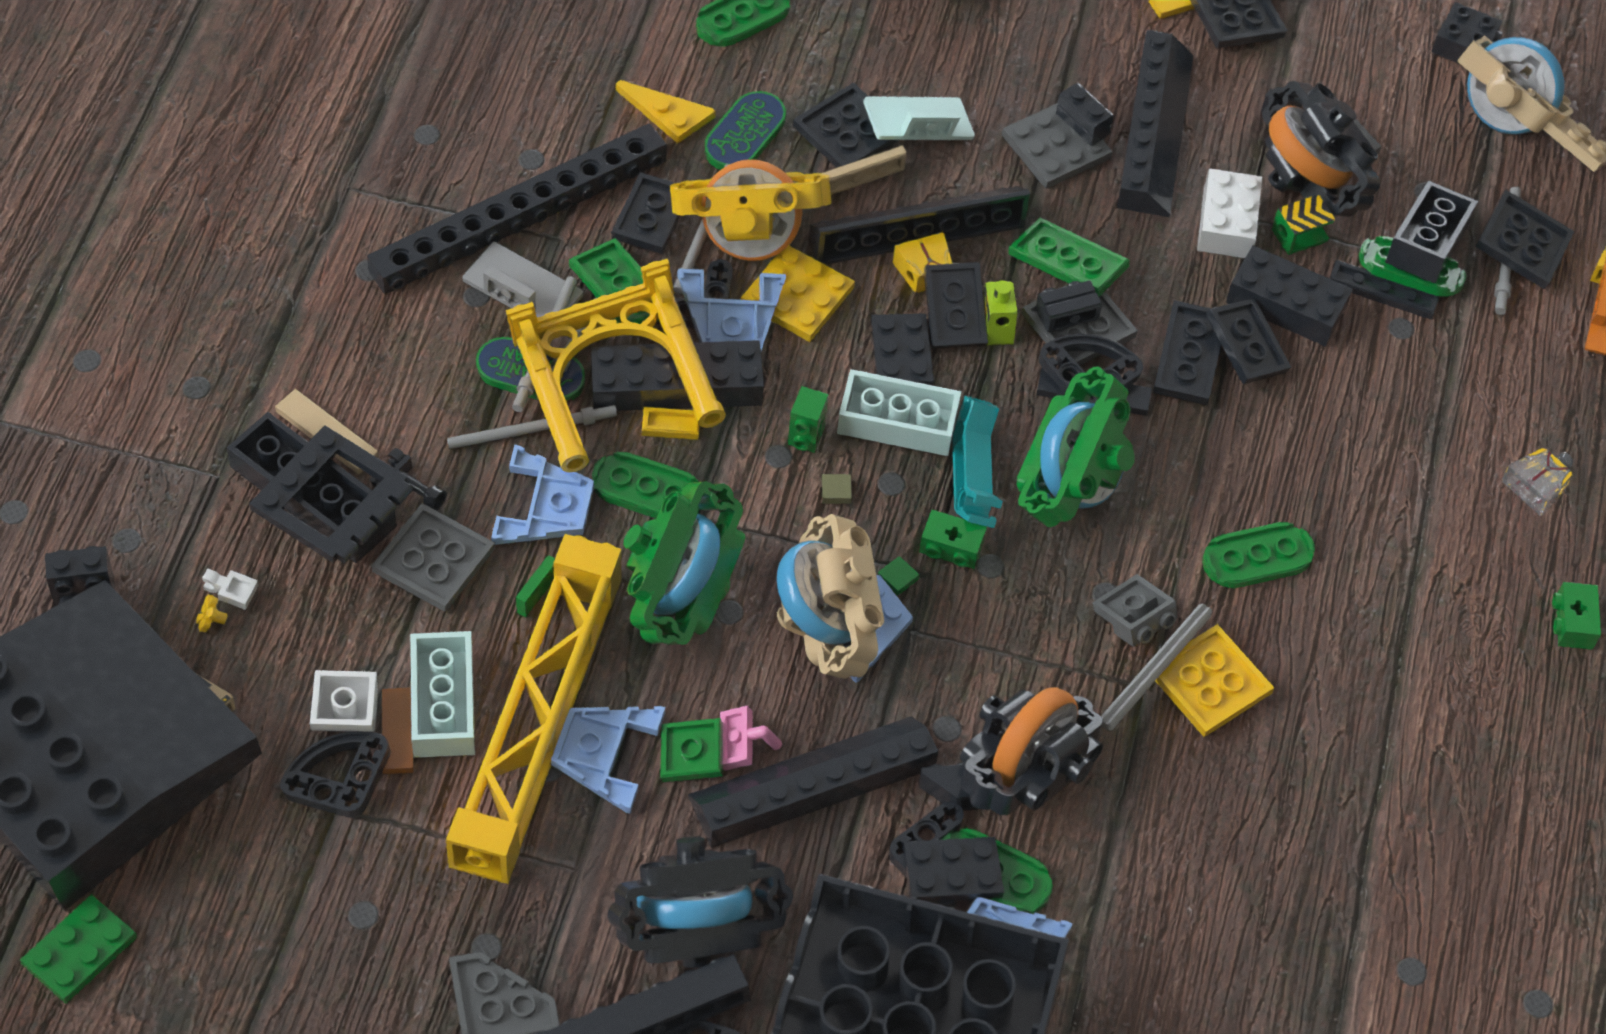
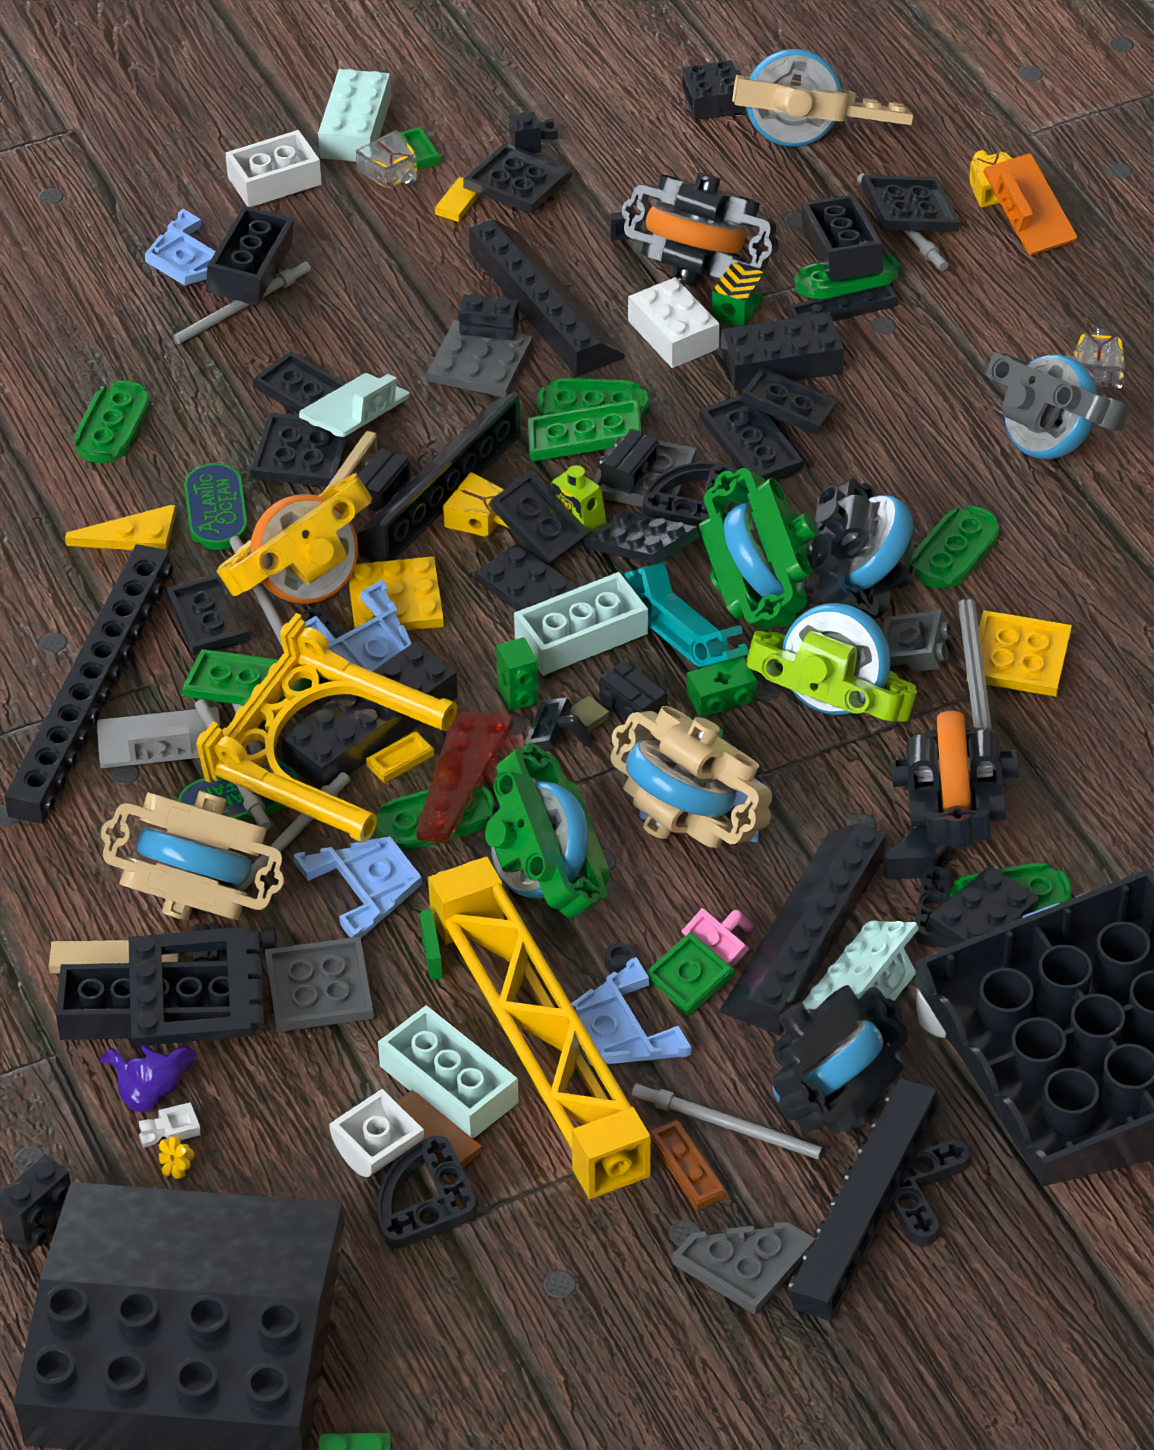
camera: 35 degrees left, 10 degrees down
none -> dark purple piece [100,1045,197,1112]
none -> tan piece [101,791,284,921]
none -> black tile [252,351,345,414]
none -> black brick [357,448,411,512]
none -> clear red wing [416,711,513,843]
none -> black plate [524,697,593,751]
none -> green tile [537,378,650,419]
none -> black plate [583,511,700,565]
none -> black brick [599,661,668,721]
none -> black tile [604,943,636,973]
none -> light grey bar [632,1083,823,1160]
none -> dark orange tile [648,1120,727,1211]
none -> lime piece [746,603,917,722]
none -> light aqua bracket [803,920,919,1009]
none -> black piece [810,478,916,619]
none -> dark grey piece [985,352,1131,460]

